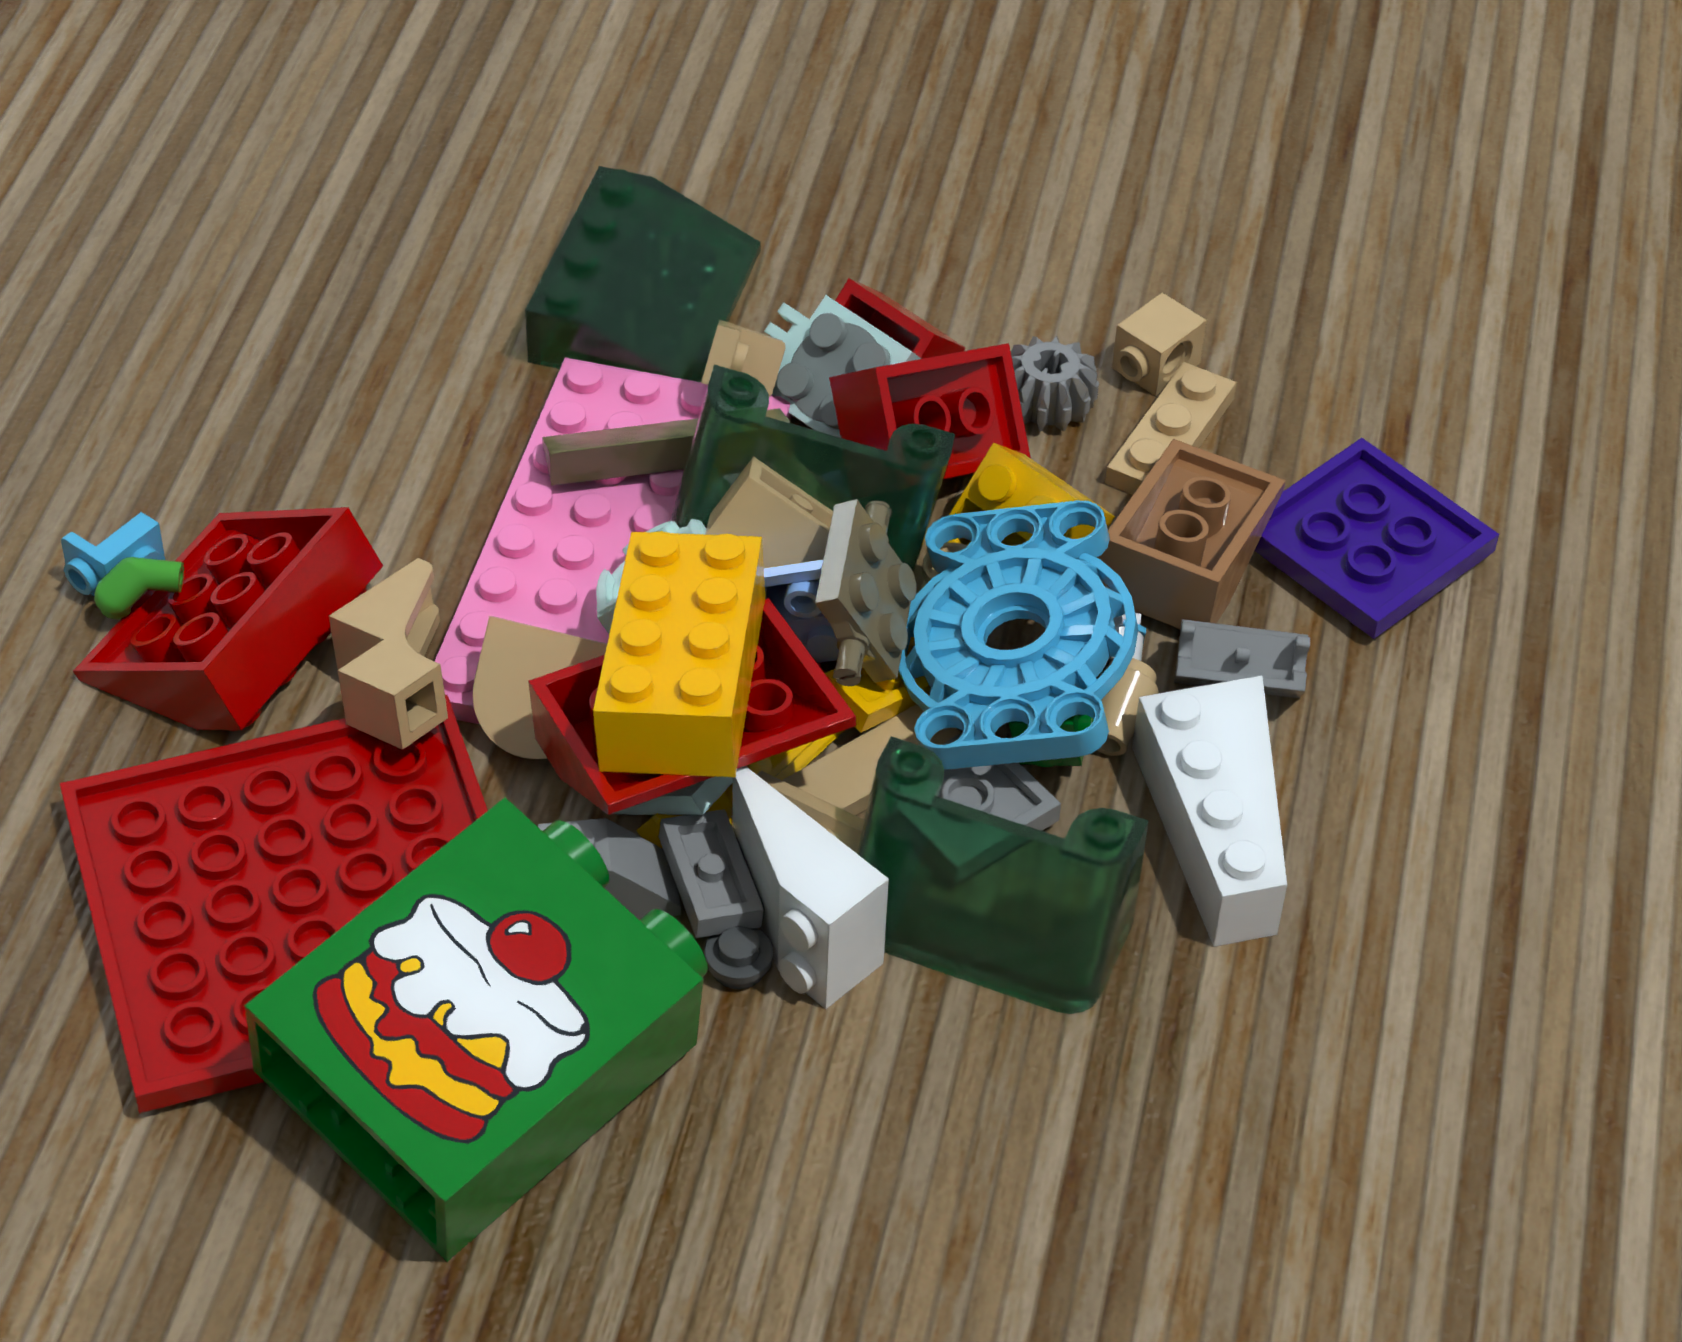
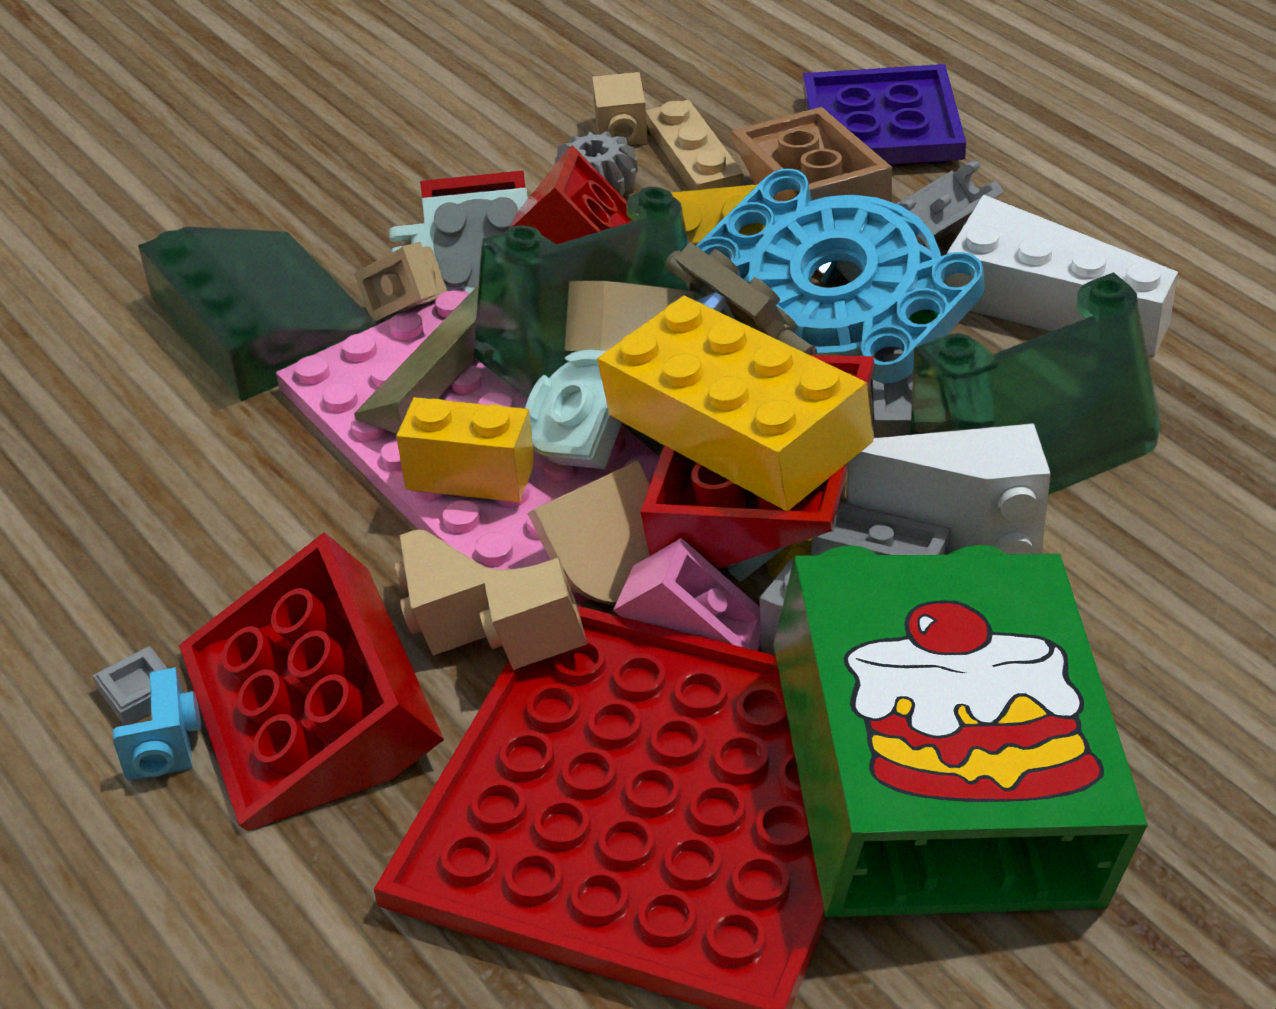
camera: 45 degrees left, 5 degrees down
bright green arm [94,557,184,619] -> none
none -> light grey tile [92,646,168,726]
none -> yellow brick [396,397,535,502]
none -> bright pink slope [614,538,760,651]

